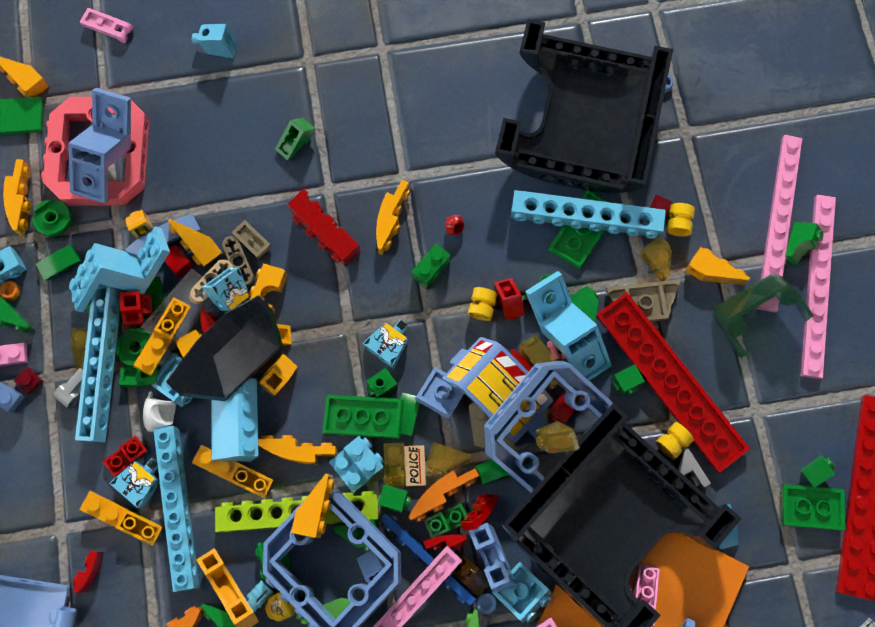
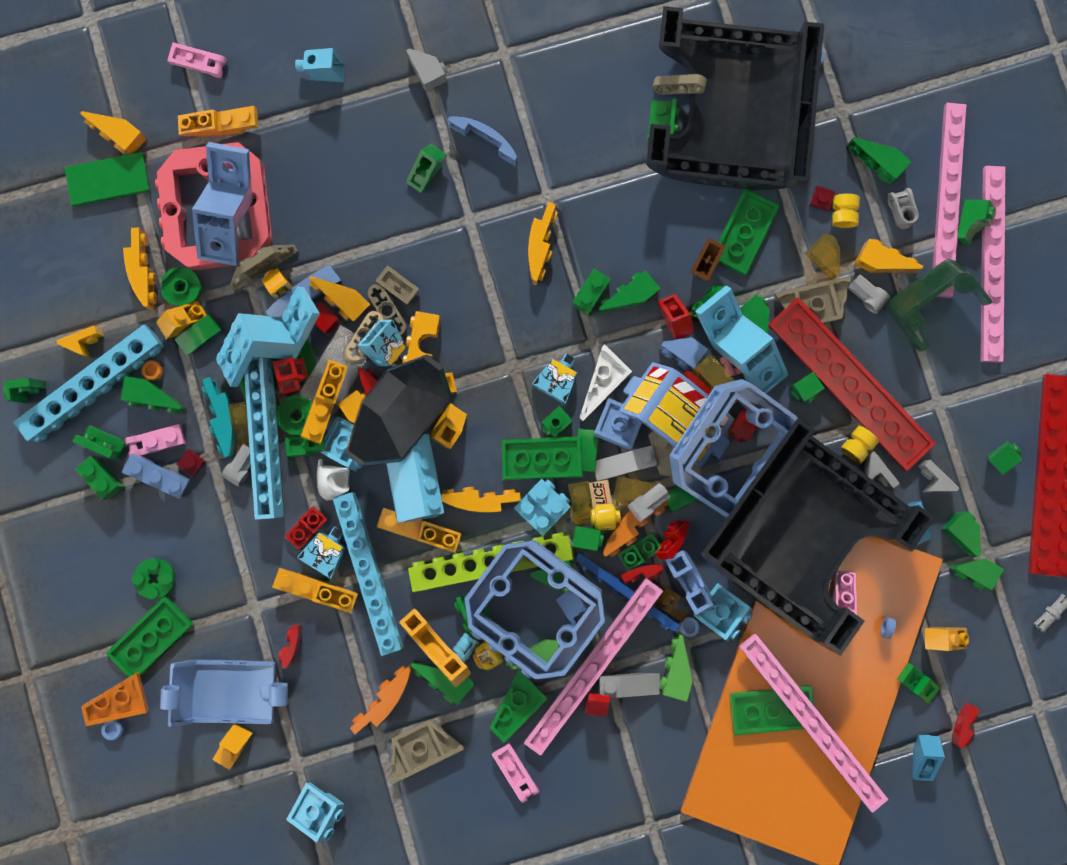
camera: 10 degrees left, 10 degrees up
red wedge [287,189,360,266] -> none
light orange slope [291,474,335,538] -> none
red piece [445,215,465,235] -> none
yellow wheel [467,287,498,321] -> none
medium azure brick [511,190,665,239] -> none
clear yellow slope [536,421,579,453] -> none
green plate [781,484,845,531] -> none
none -> light orange slope [156,301,207,339]
none -> light orange slope [178,106,259,137]
none -> teal slope [202,377,237,459]
none -> dark tan wing [230,245,299,293]
none -> light grey slope [406,49,447,92]
none -> medium blue slope [448,116,517,166]
none -> white wing [579,344,632,421]
none -> yellow head [590,504,621,530]
none -> light grey slope [594,446,657,481]
none -> green slope [598,270,661,314]
none -> light grey piece [627,483,670,522]
none -> green bracket [648,98,679,141]
none -> dark tan beam [652,74,707,95]
none -> medium blue slope [659,337,708,371]
none -> reddish brown slope [690,238,726,282]
none -> green slope [846,137,911,184]
none -> light grey piece [848,274,890,314]
none -> light grey piece [888,188,919,229]
none -> light grey slope [918,460,959,492]
none -> green slope [941,511,981,557]
none -> green slope [949,558,1004,591]

